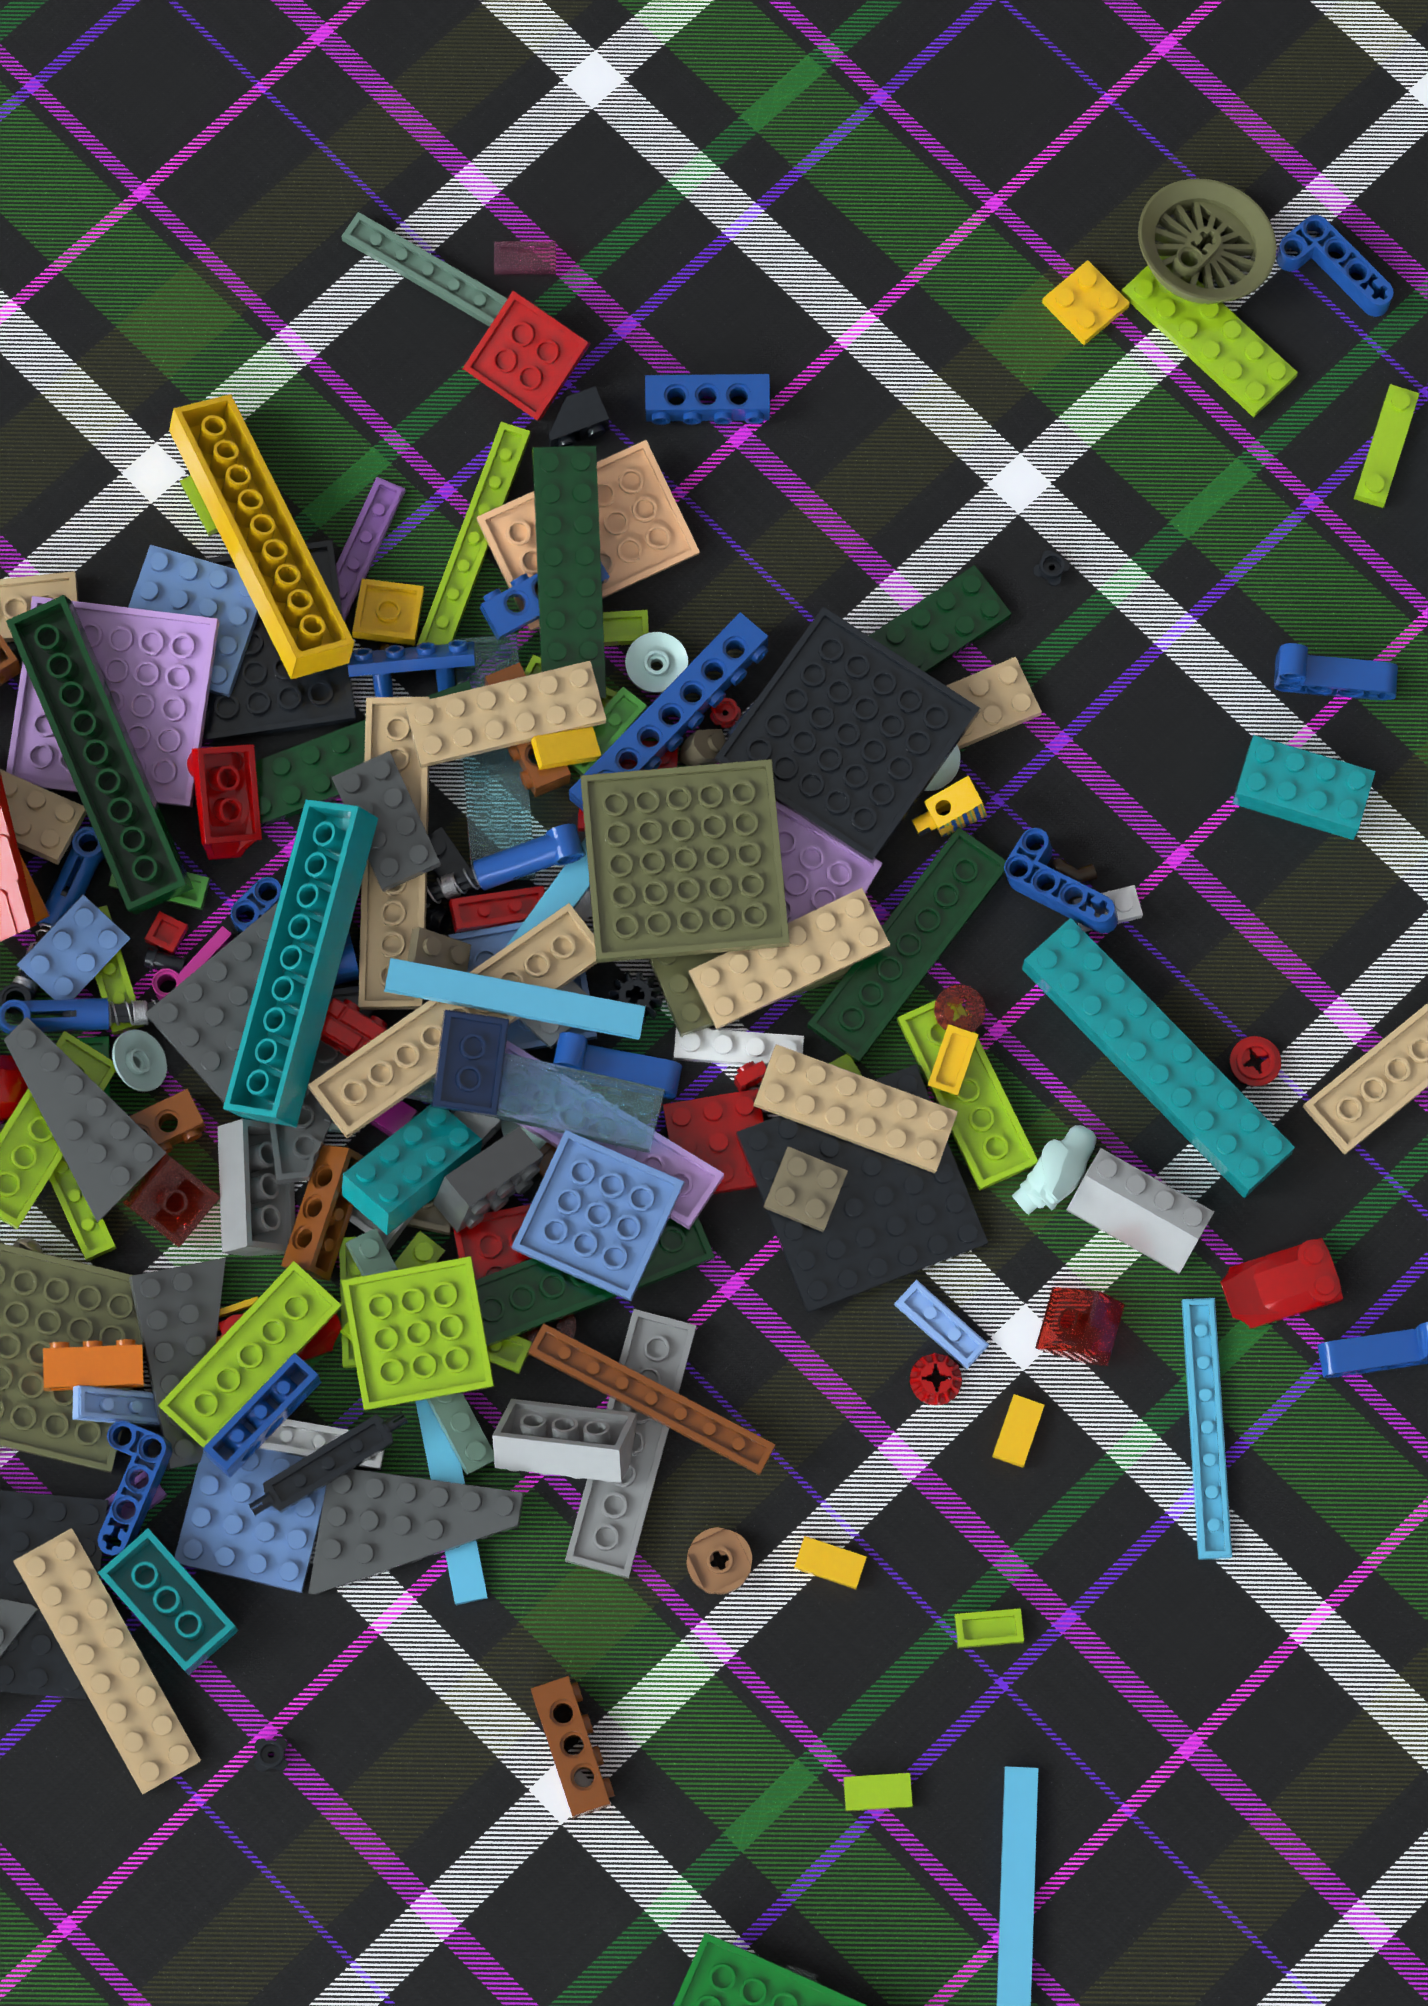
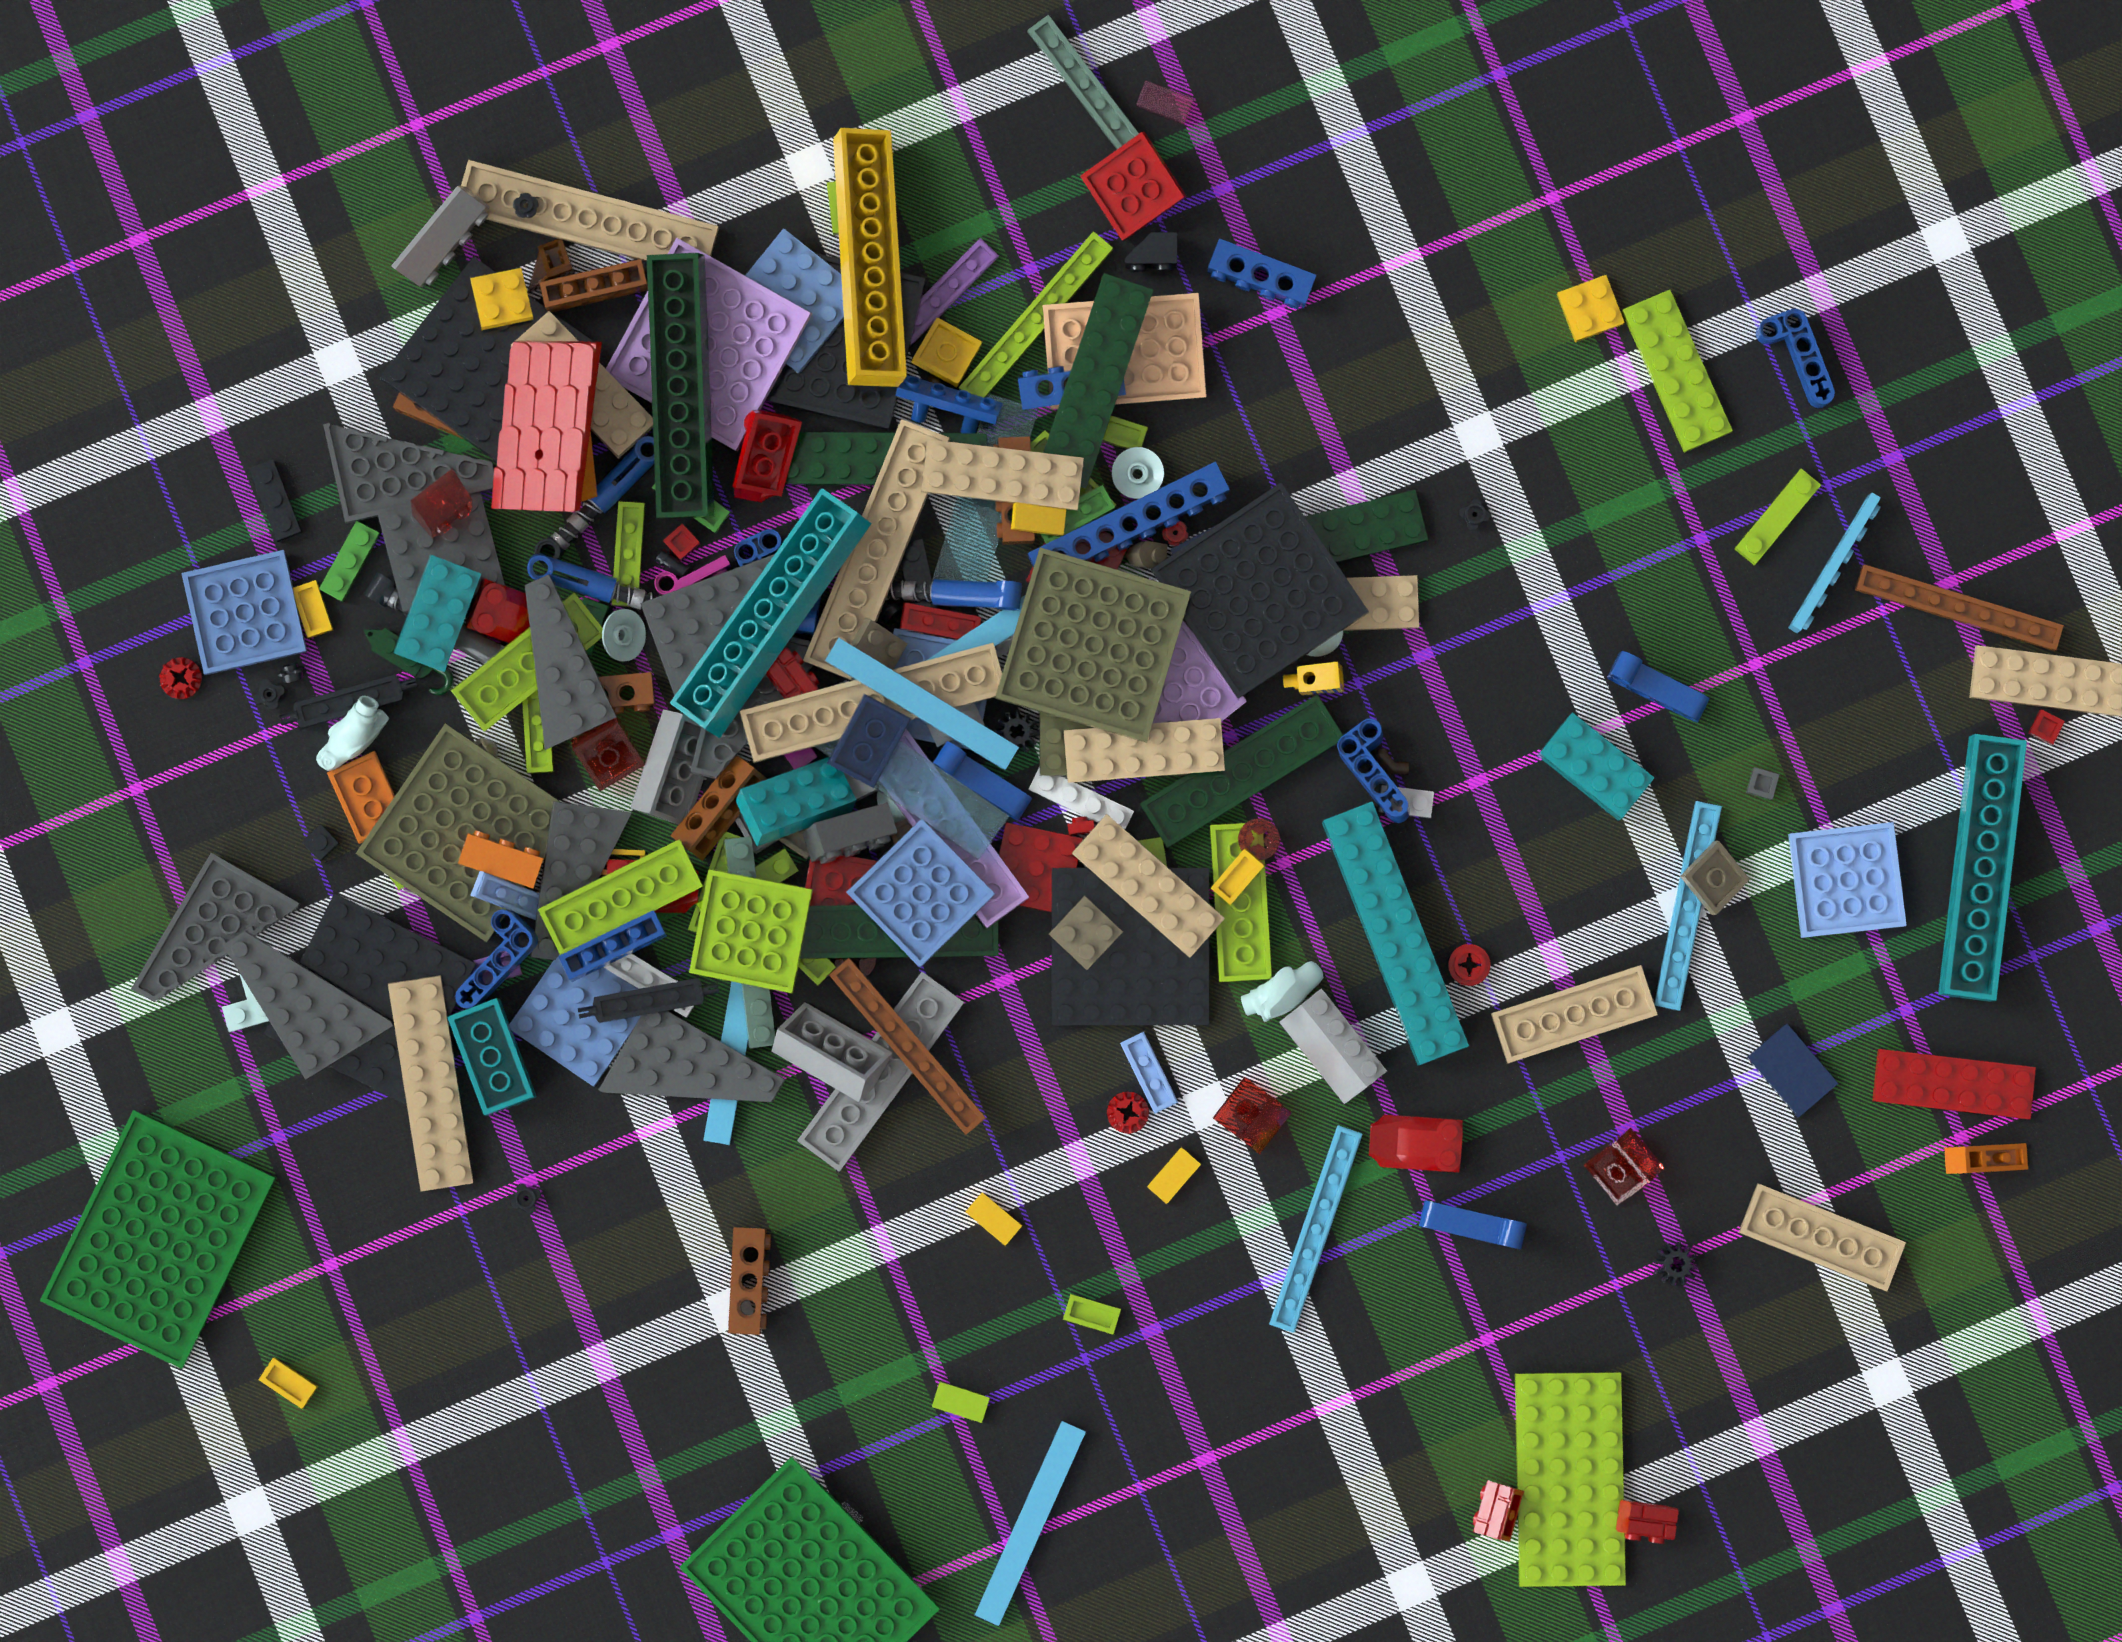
camera: 20 degrees right, 10 degrees up
medium blue plate [17,894,130,1000] -> none
dark grey plate [332,751,442,892] -> none
medium nougat plate [686,1527,752,1595] -> none
olive piece [1138,178,1277,304] -> none

